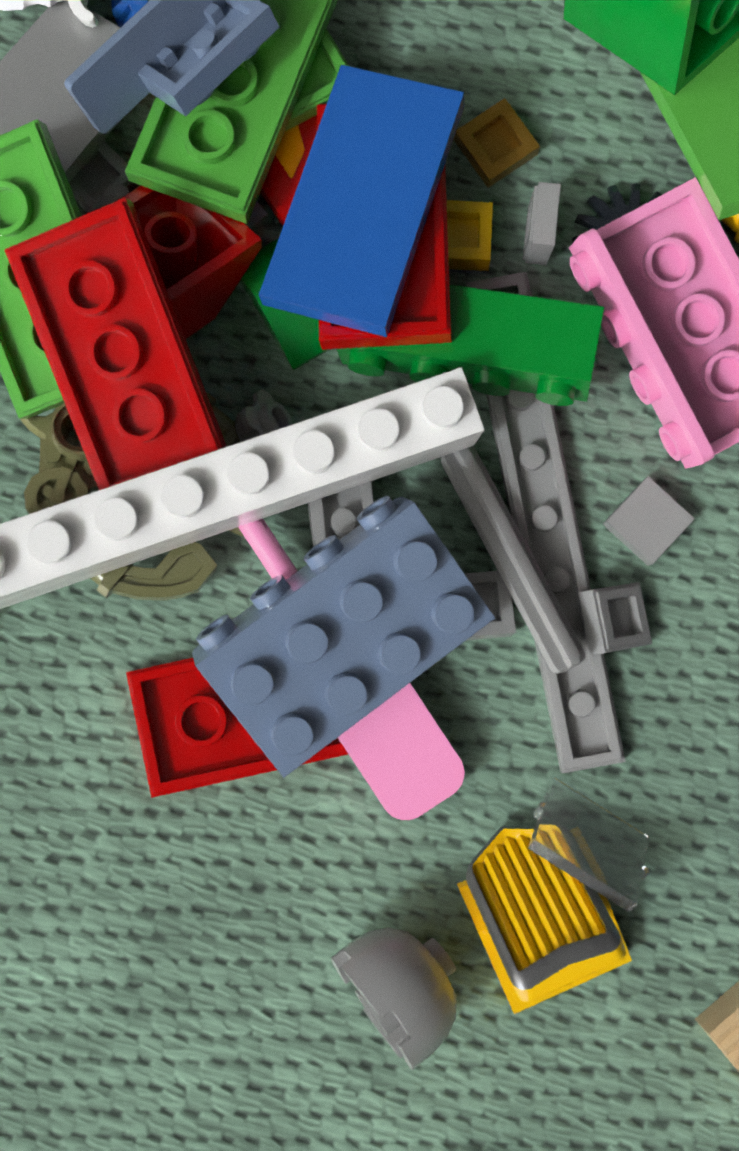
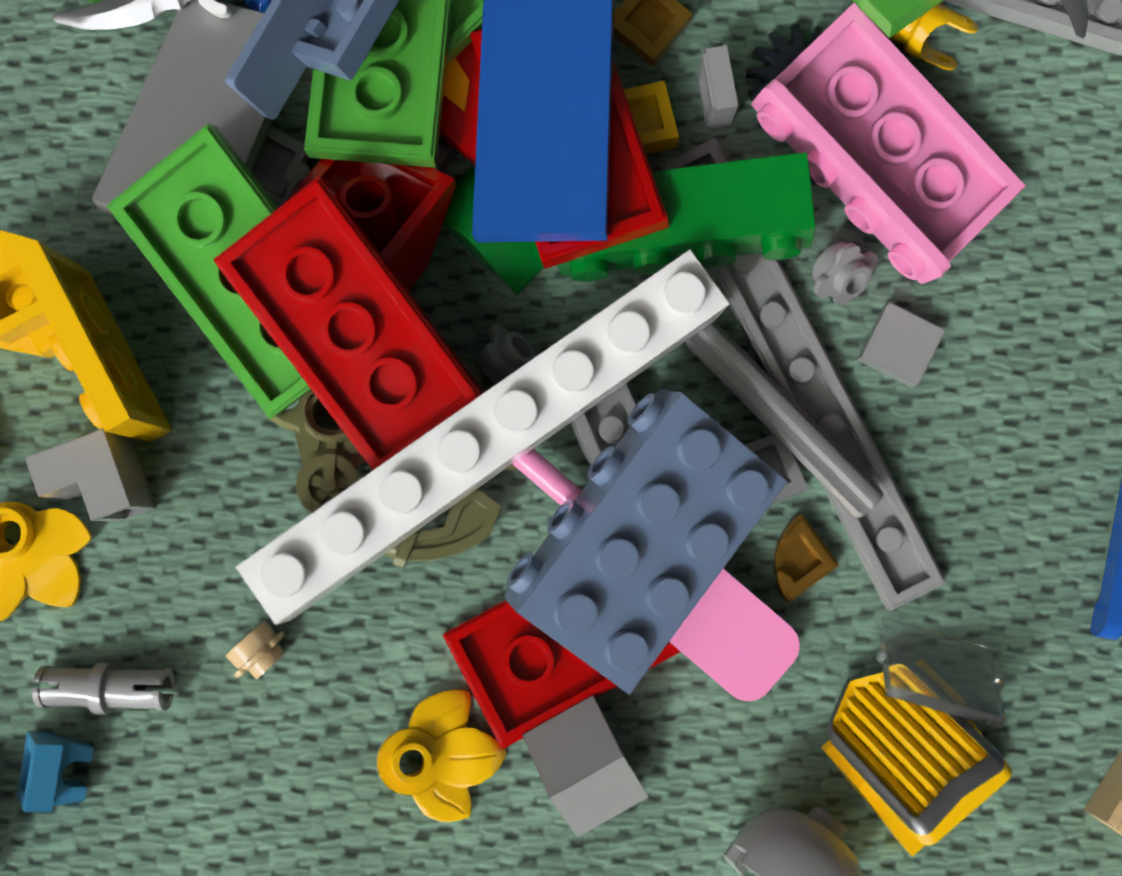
camera: 15 degrees left, 0 degrees up
light grey tile [578,582,652,656] -> none
none -> yellow plate [377,689,506,822]
none -> light grey piece [522,695,648,837]
none -> pearl gold tile [773,513,840,603]
none -> light grey plate [812,242,878,306]

